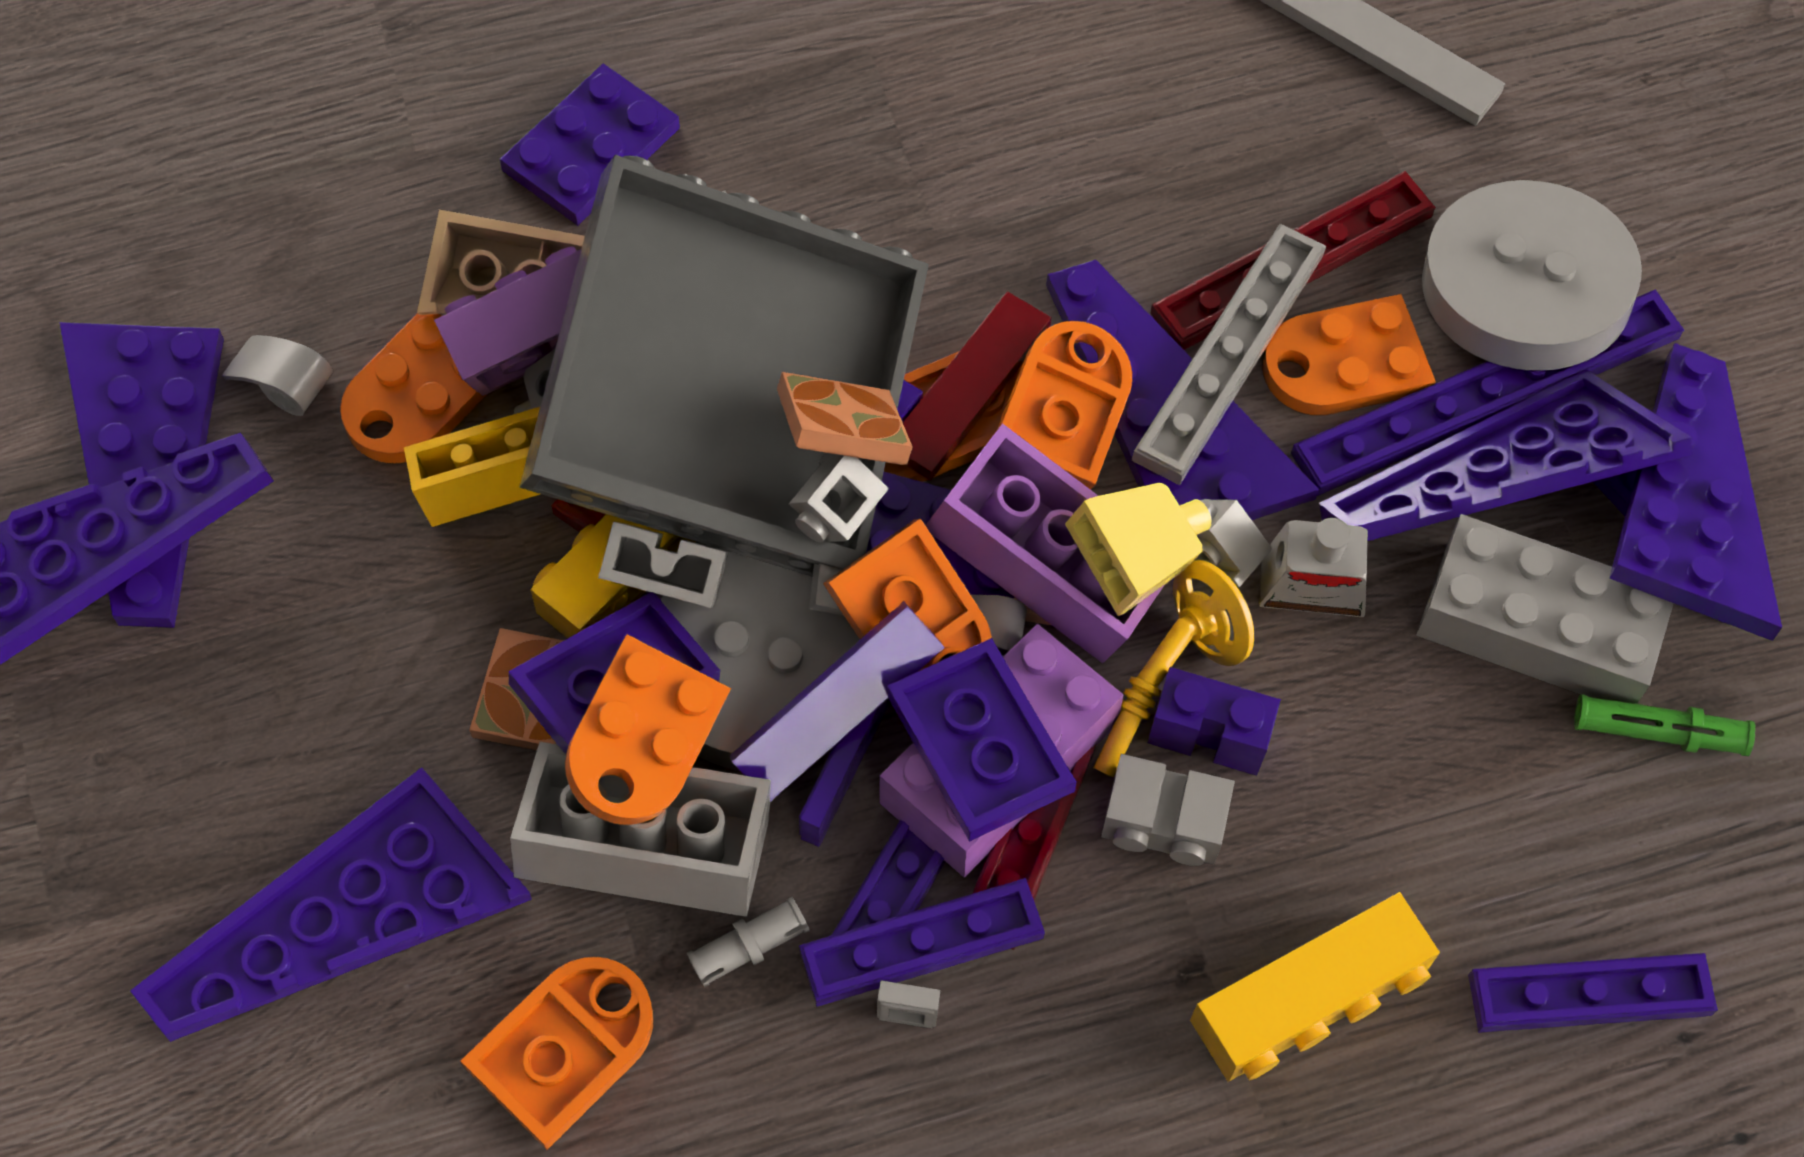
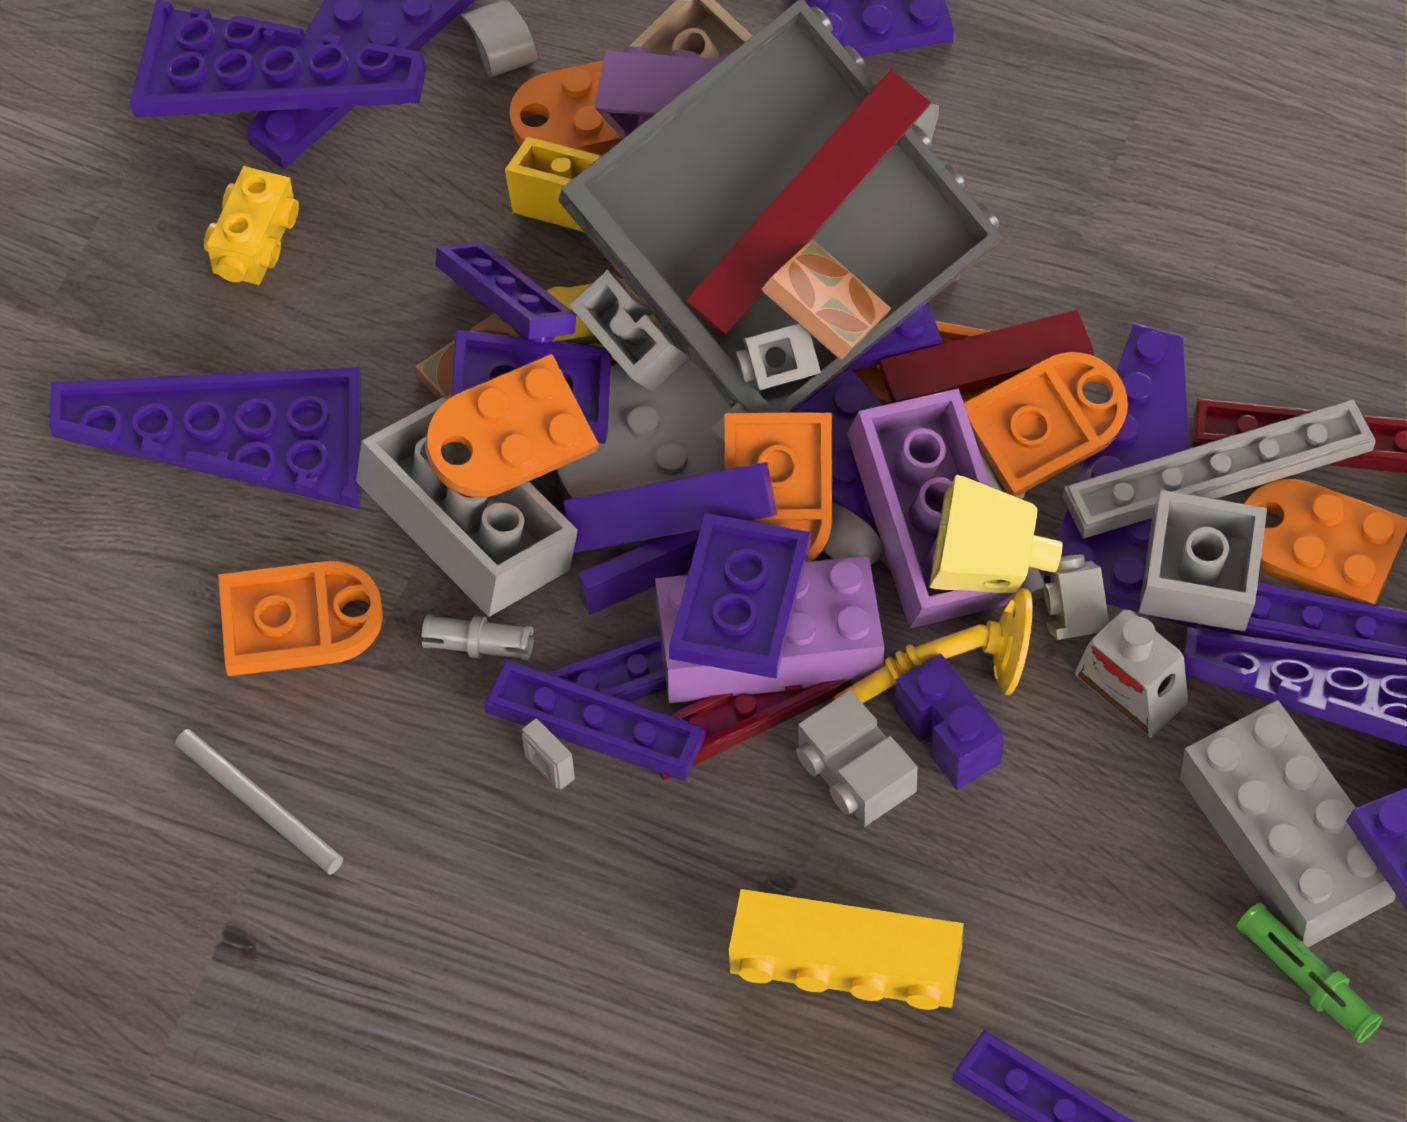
camera: 45 degrees right, 5 degrees down
none -> yellow brick [204,166,299,285]
none -> dark purple plate [435,242,576,343]
none -> dark red tile [685,68,931,337]
none -> light grey brick [1138,490,1267,632]

